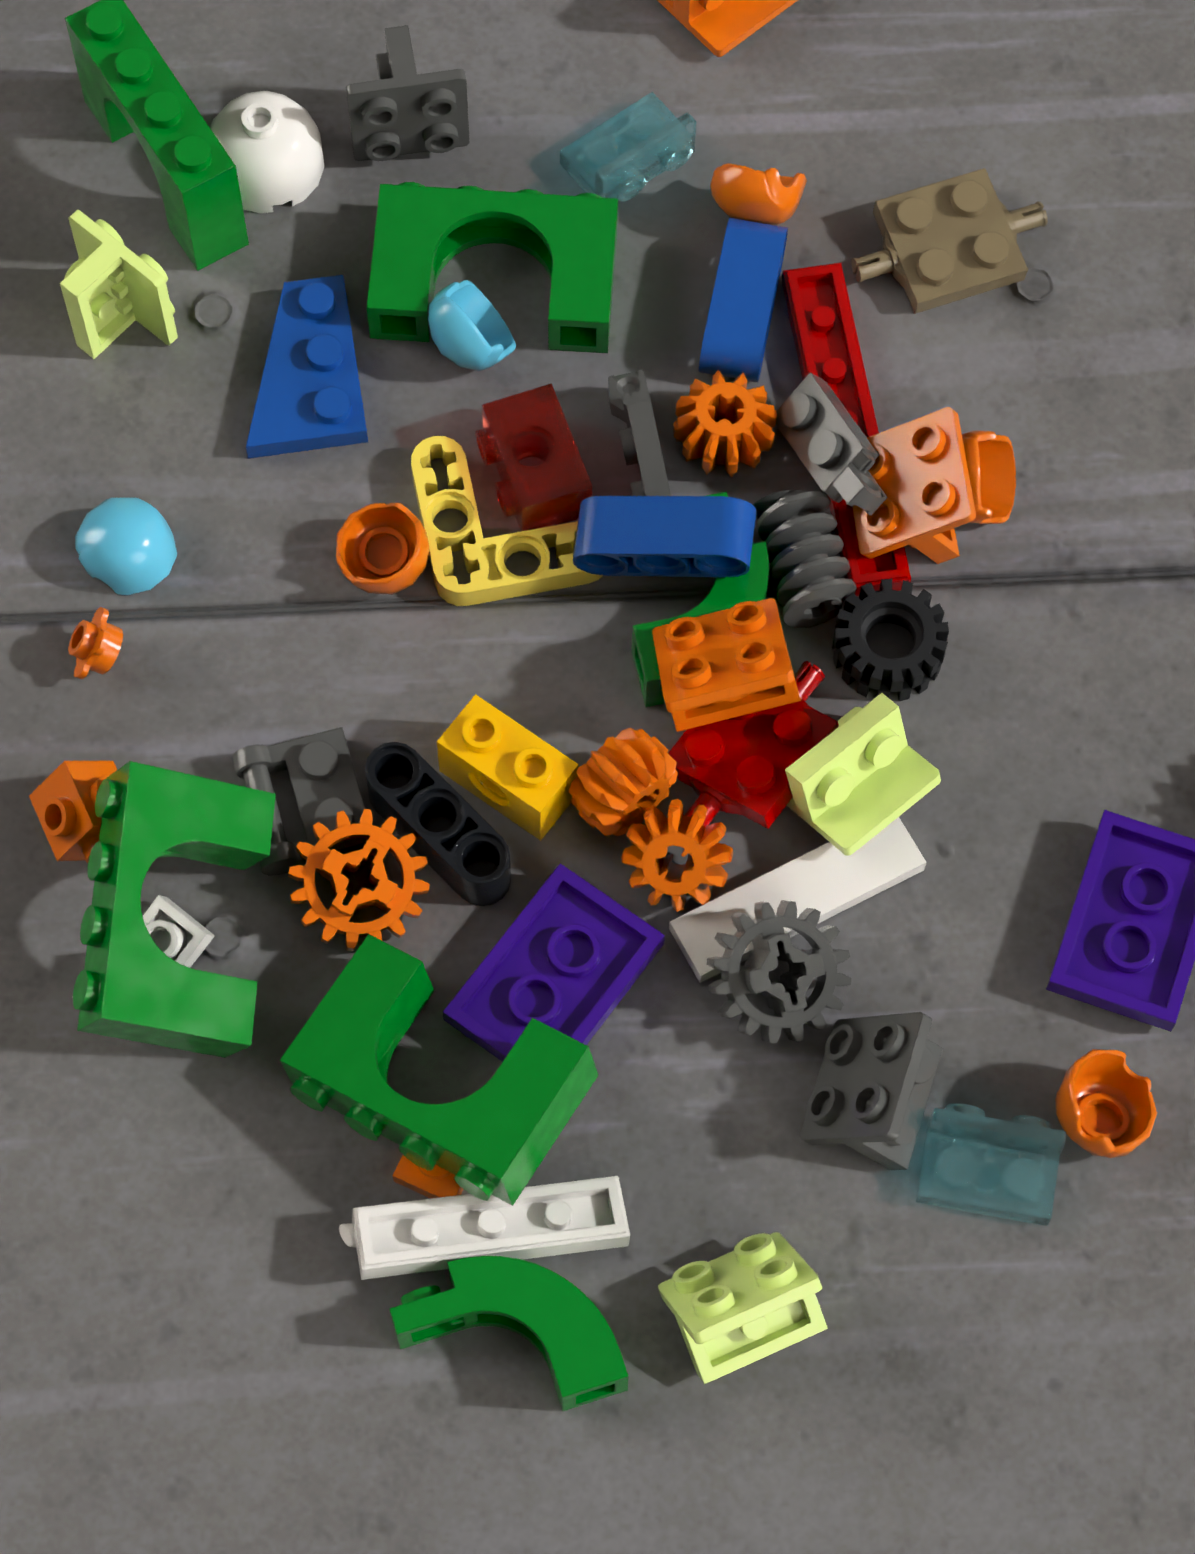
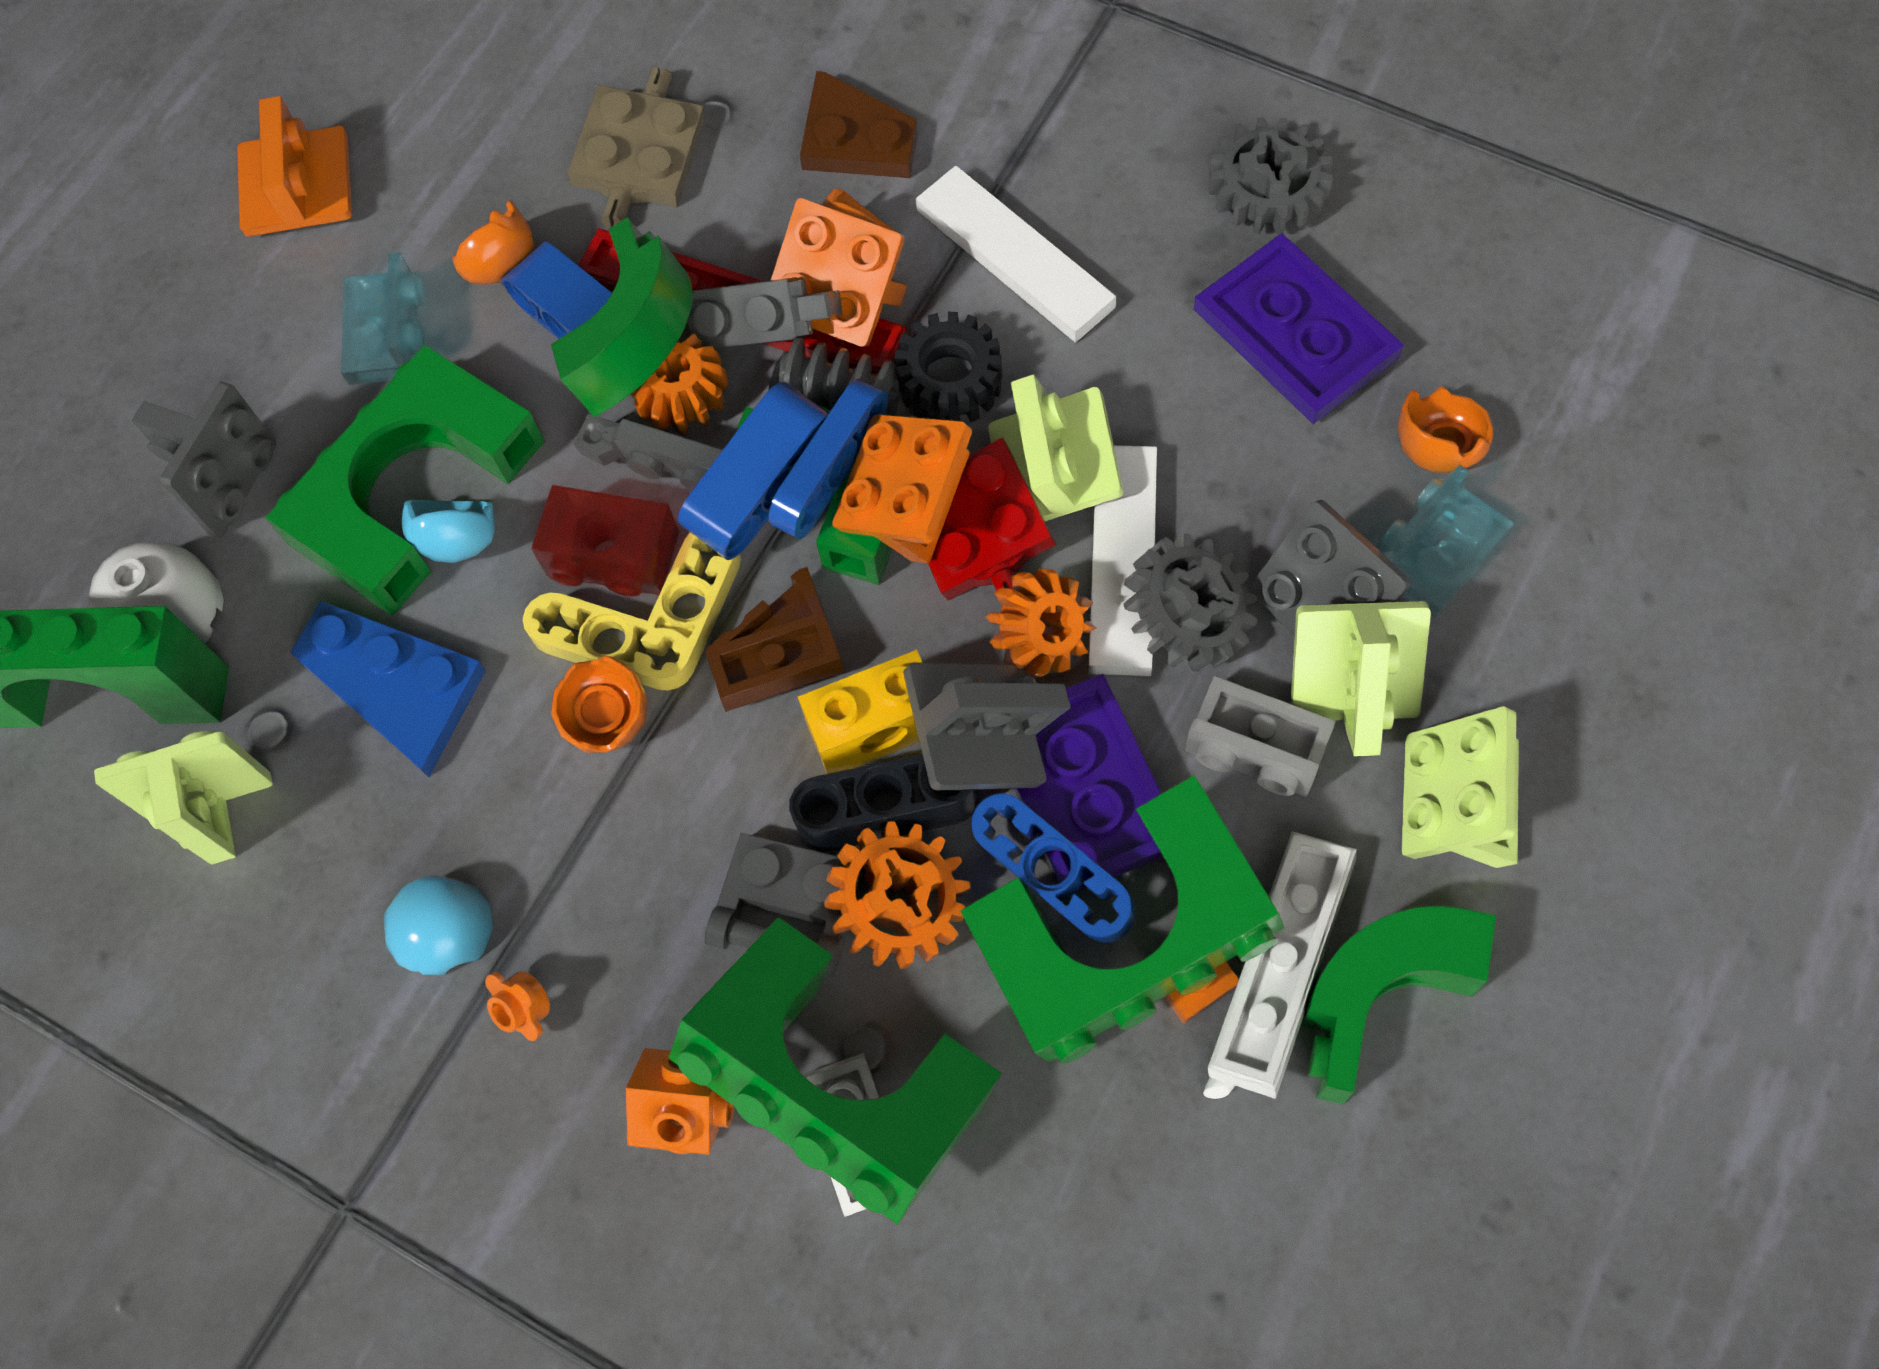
camera: 50 degrees left, 0 degrees up
orange gear [569,727,678,837] -> none
none -> green arch [551,217,693,417]
none -> reddish brown wing [705,567,844,712]
none -> blue beam [768,379,888,539]
none -> reddish brown wing [800,71,918,178]
none -> dark grey bracket [903,663,1071,790]
none -> white tile [916,166,1116,343]
none -> blue beam [971,794,1136,943]
none -> light grey bracket [1185,676,1336,797]
none -> yellowish green bracket [1291,601,1431,756]

